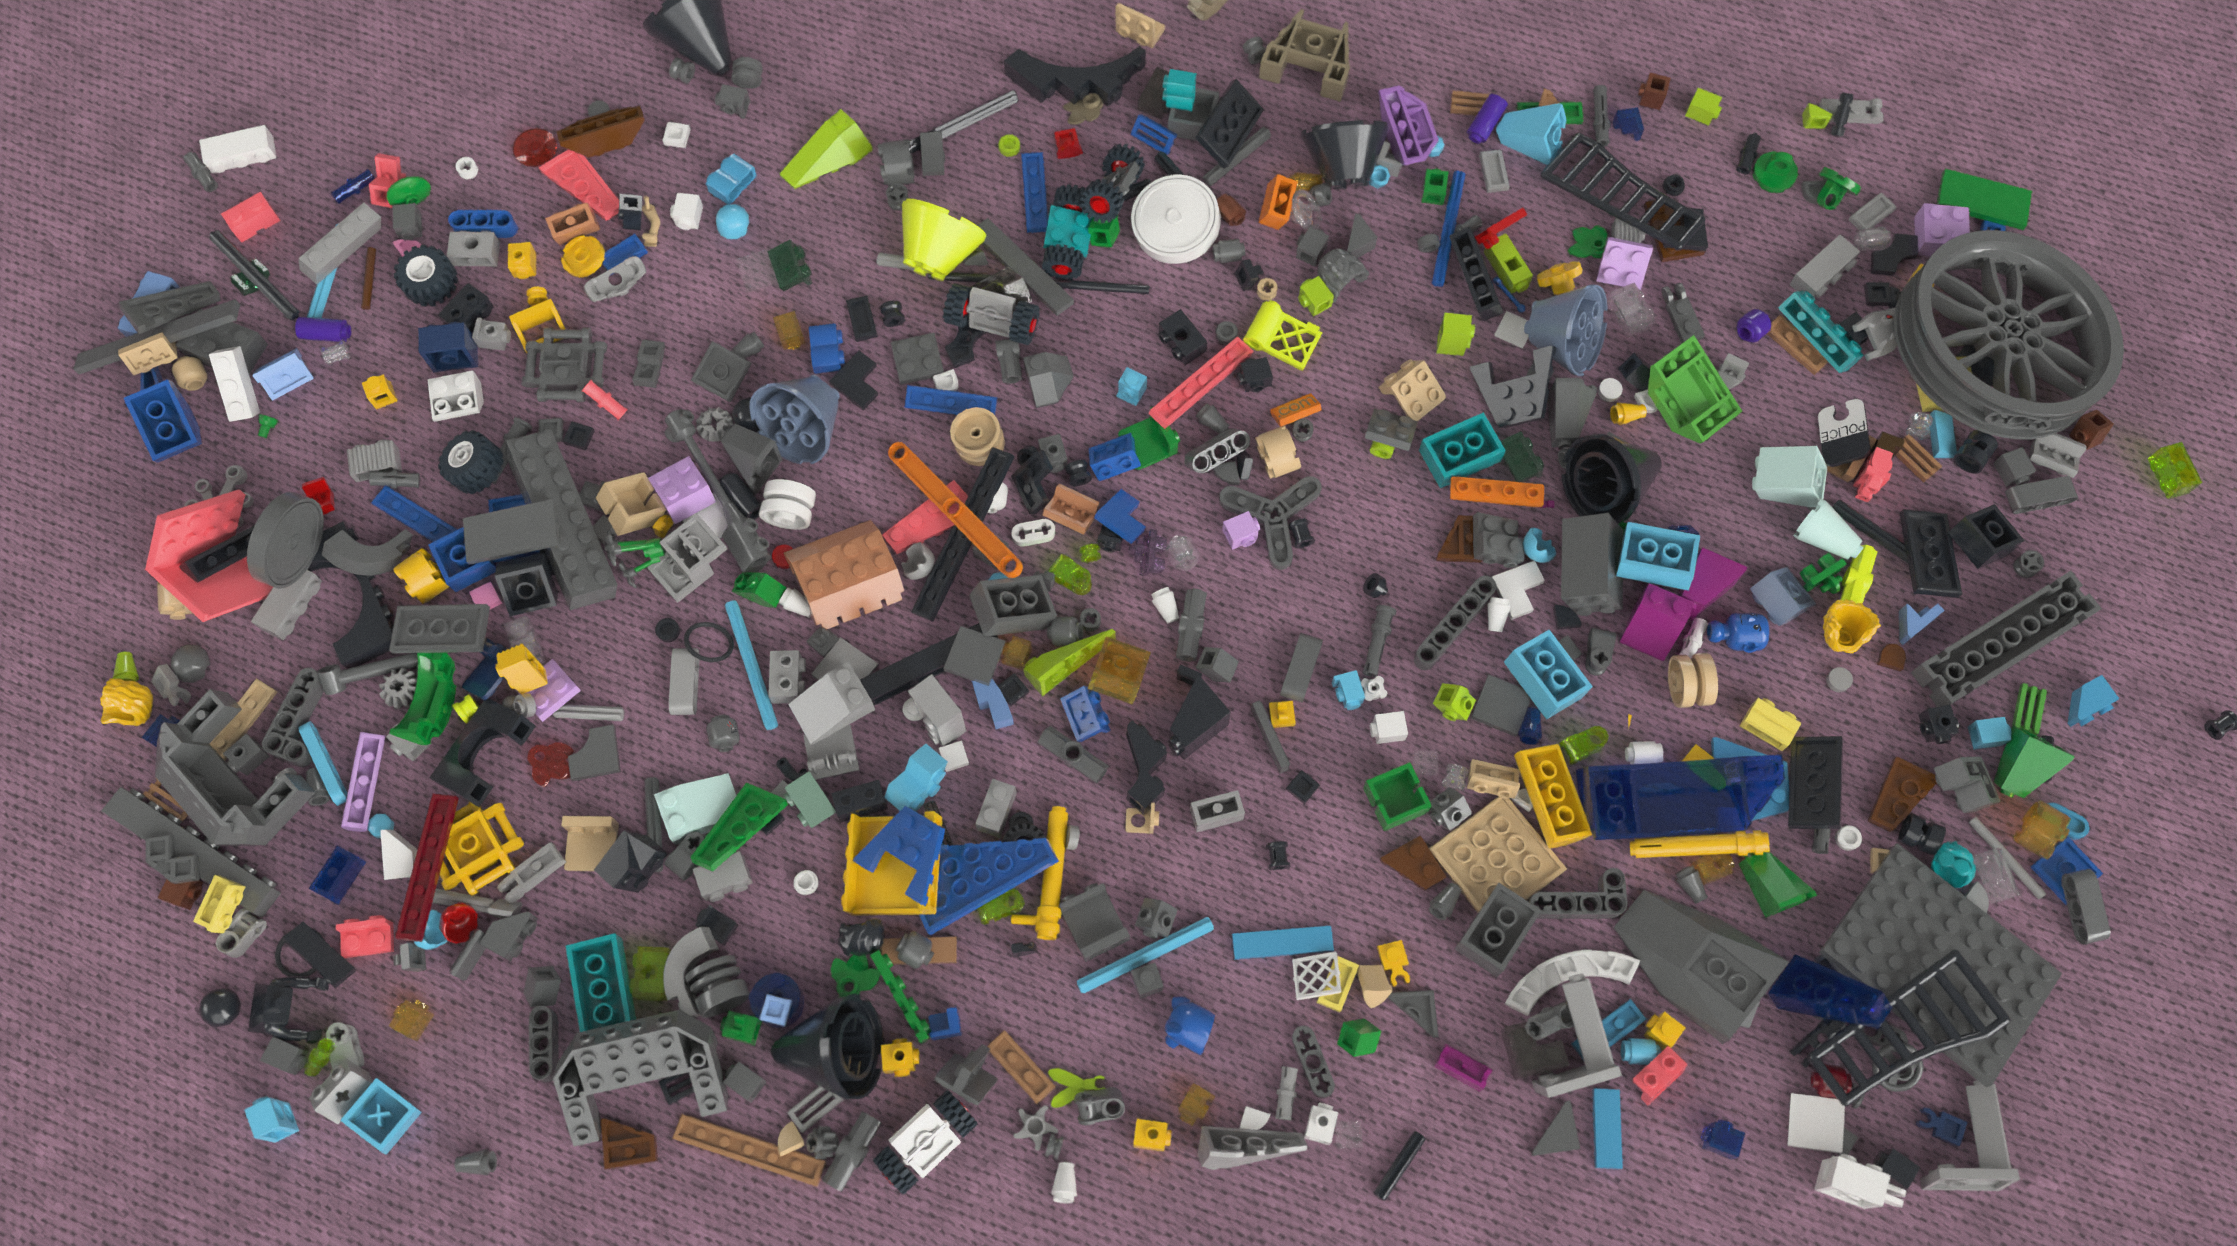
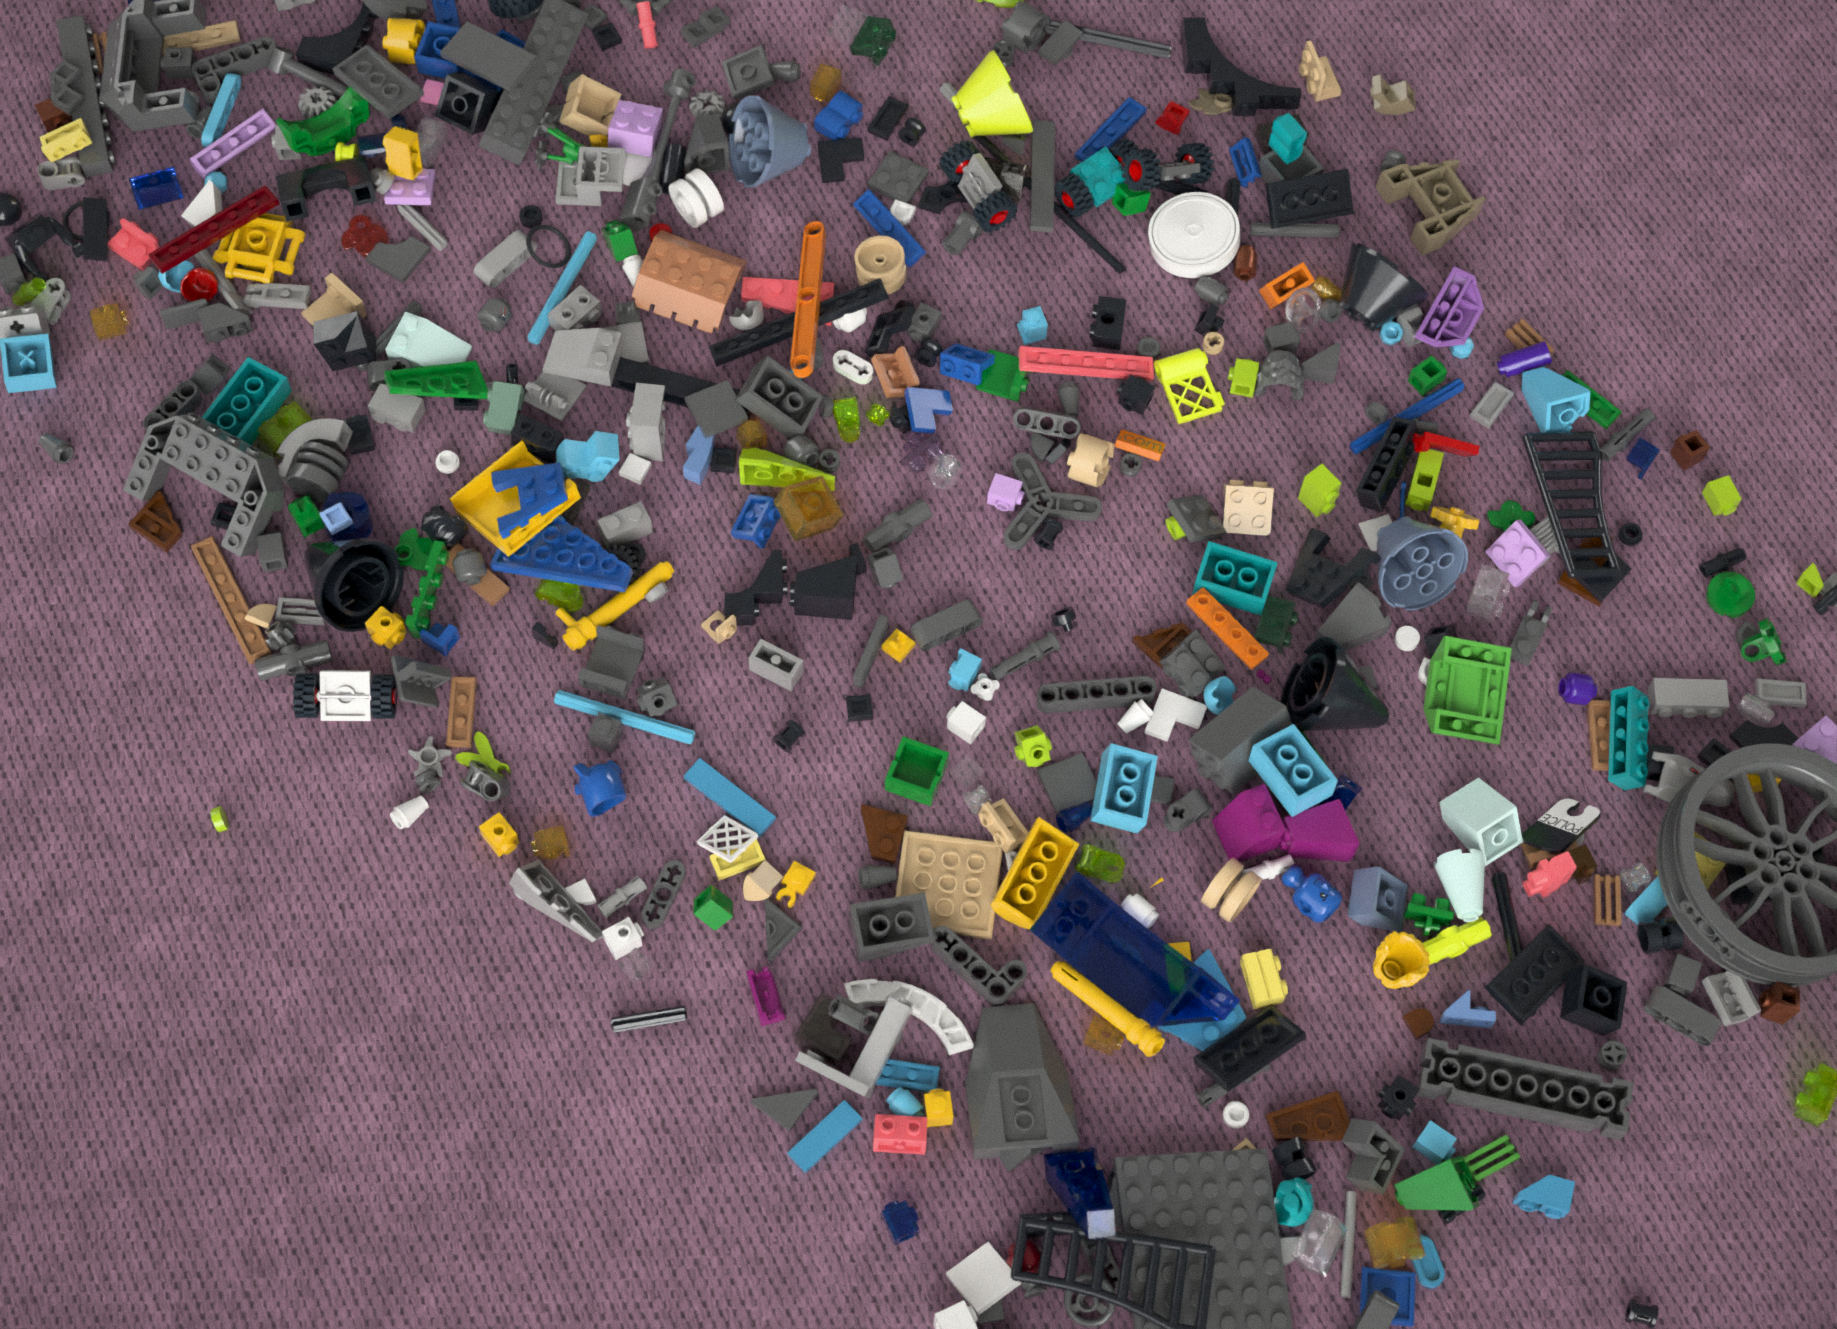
camera: 40 degrees right, 5 degrees down
lime tile [998,135,1020,157] -> none
dark grey slope [1023,352,1074,409] -> none
dark grey piece [1038,726,1109,784] -> none
white cone [1152,587,1180,624] -> none
dark grey brick [1430,787,1472,831] -> none
medium nougat tile [1538,88,1560,107] -> none
black tile [1553,605,1582,630] -> none
yellow cone [1610,403,1647,425] -> none
dark grey cone [1675,865,1708,904] -> none
light grey tile [1718,353,1749,389] -> none
green slope [1739,852,1817,918] -> none
light grey tile [1826,667,1853,692] -> none

